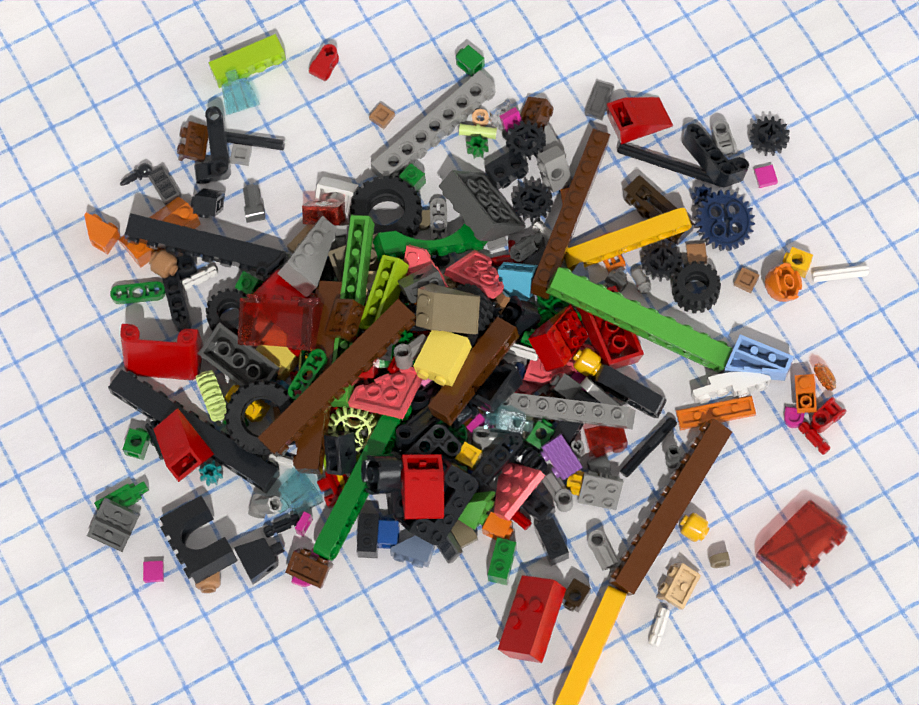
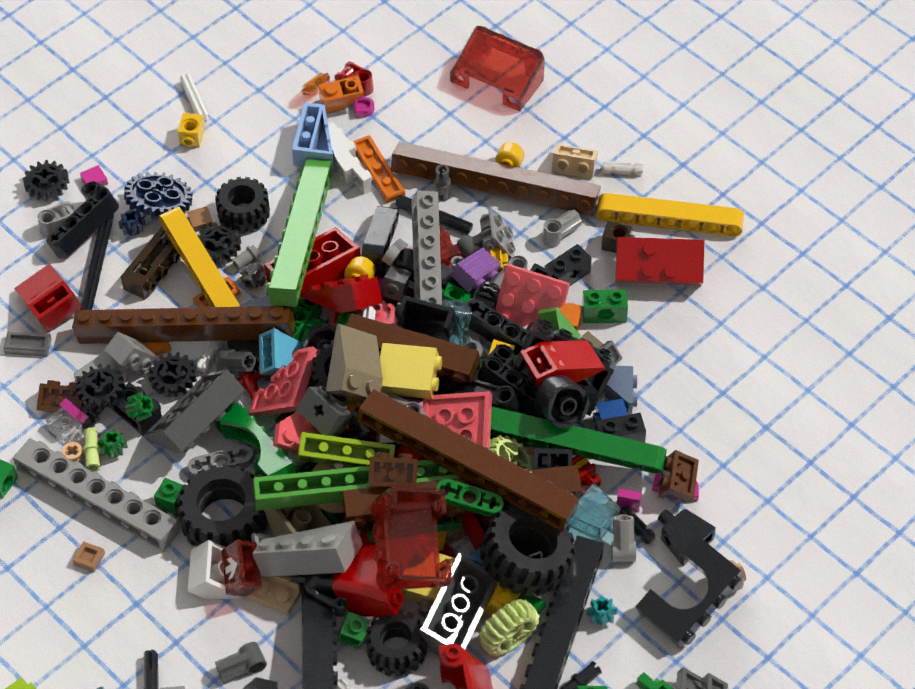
camera: 110 degrees left, 15 degrees down
dark pink tile [143,561,164,583] -> none
red slope [153,409,214,482] -> none
red piece [309,44,339,81] -> none
dark tan tile [709,552,730,568] -> none
medium nougat tile [734,267,760,293] -> none
orange cylinder [765,263,802,302] -> none
red axle [798,421,831,455] -> none
none -> green gear [125,392,154,422]

